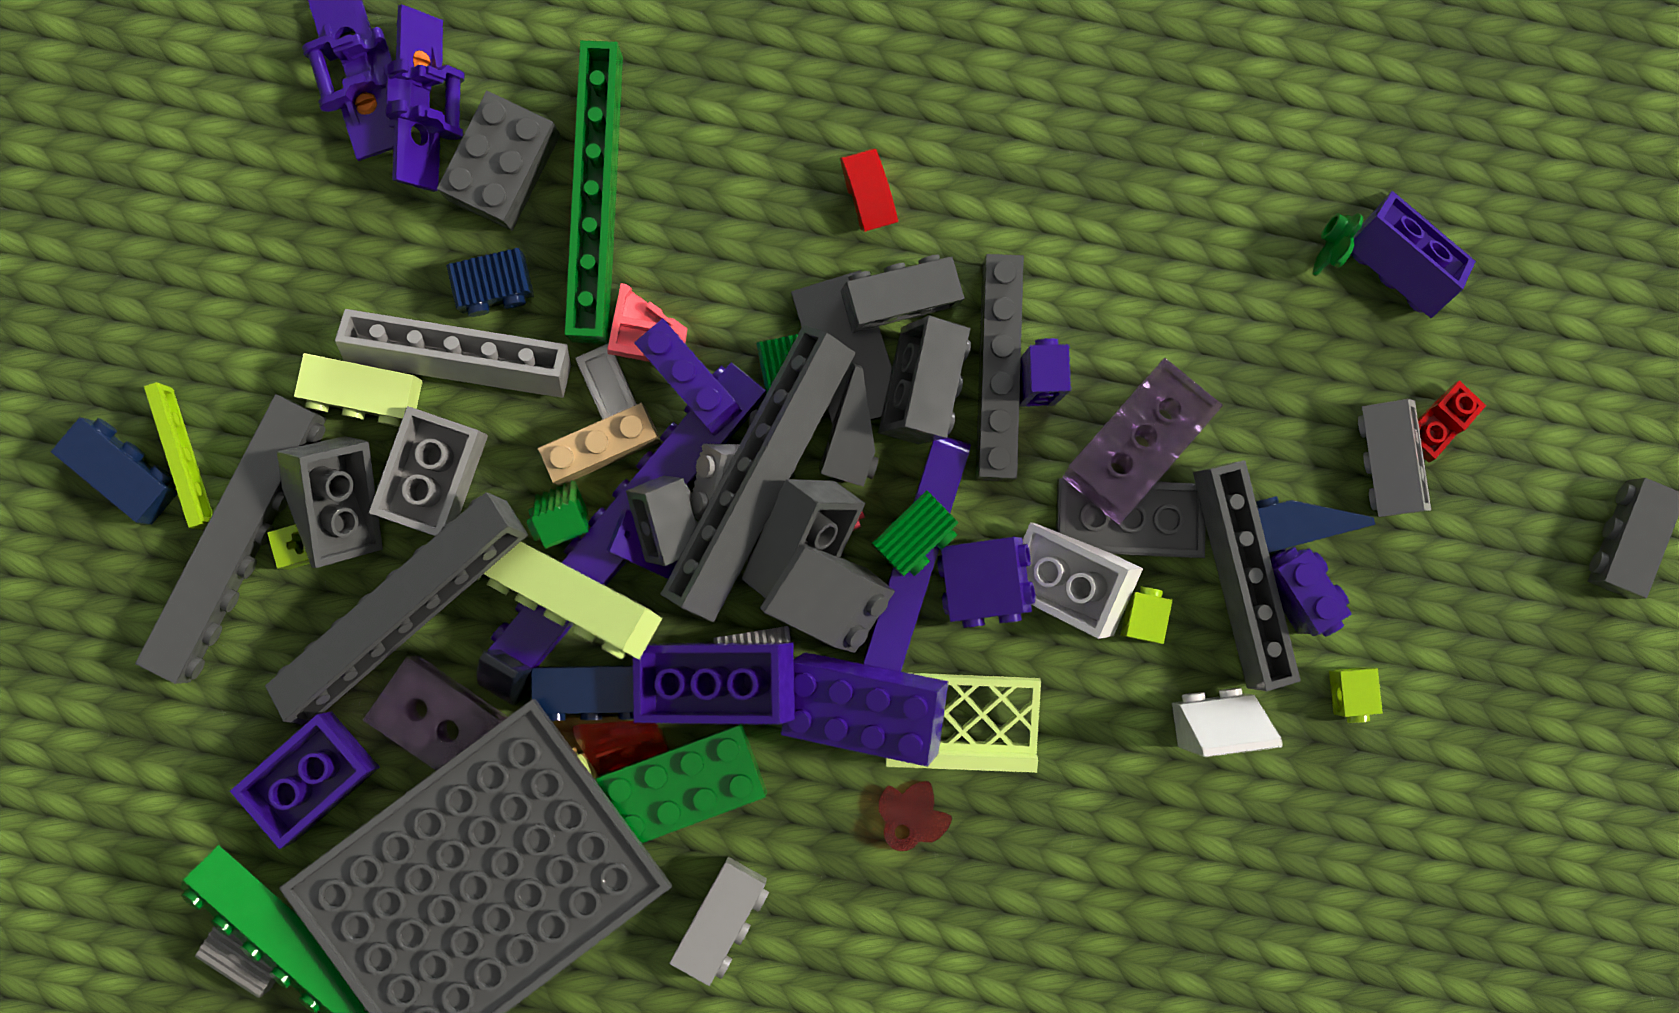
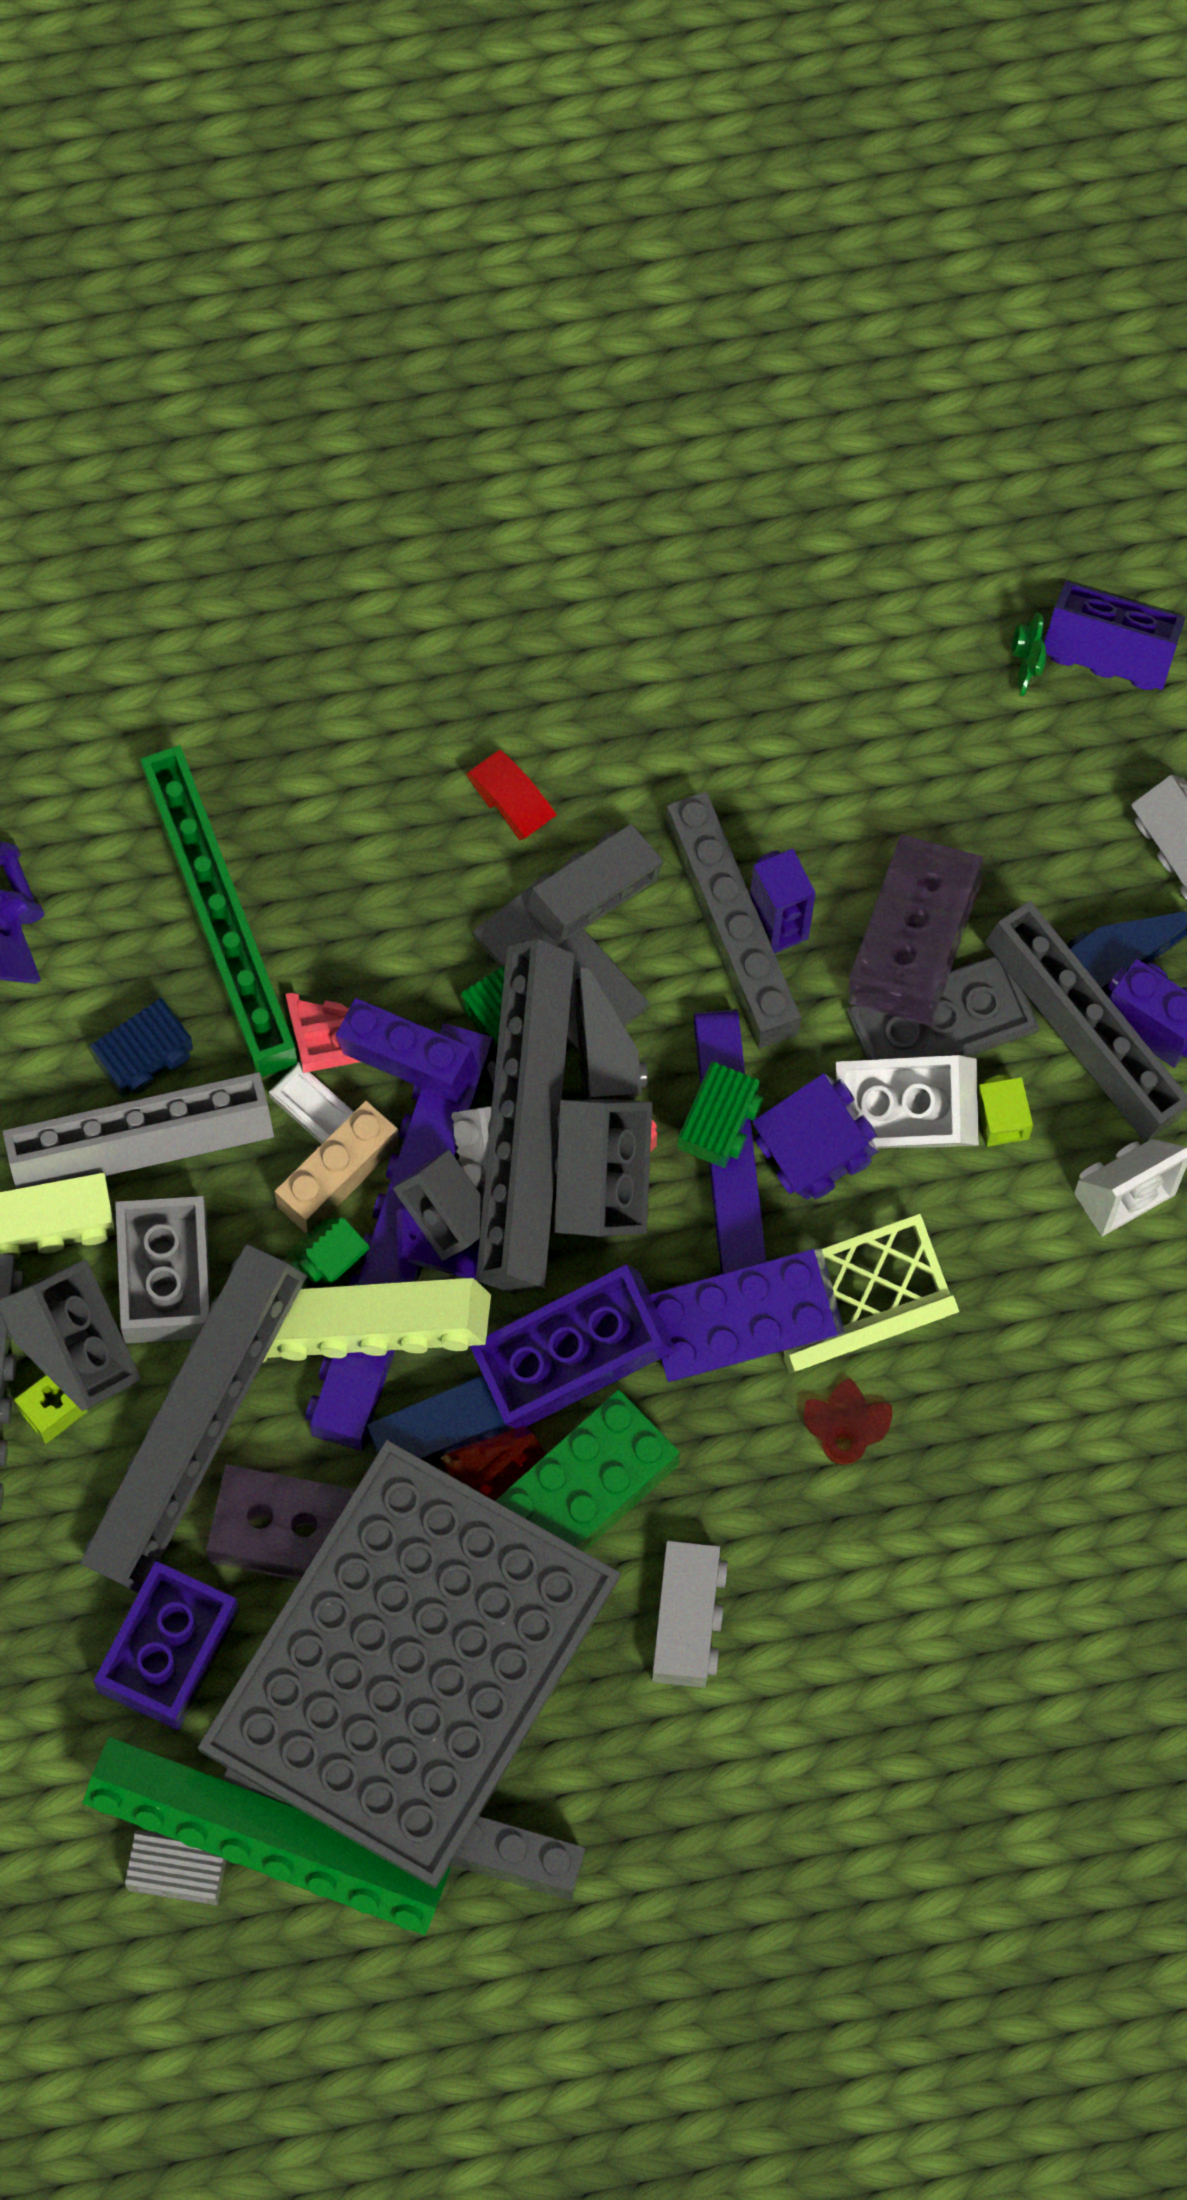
camera: 20 degrees left, 15 degrees down
dark grey brick [437,90,560,231] -> none
black slope [477,649,533,706] -> none
dark grey slope [760,543,895,653] -> none
dark grey brick [878,316,971,444] -> none

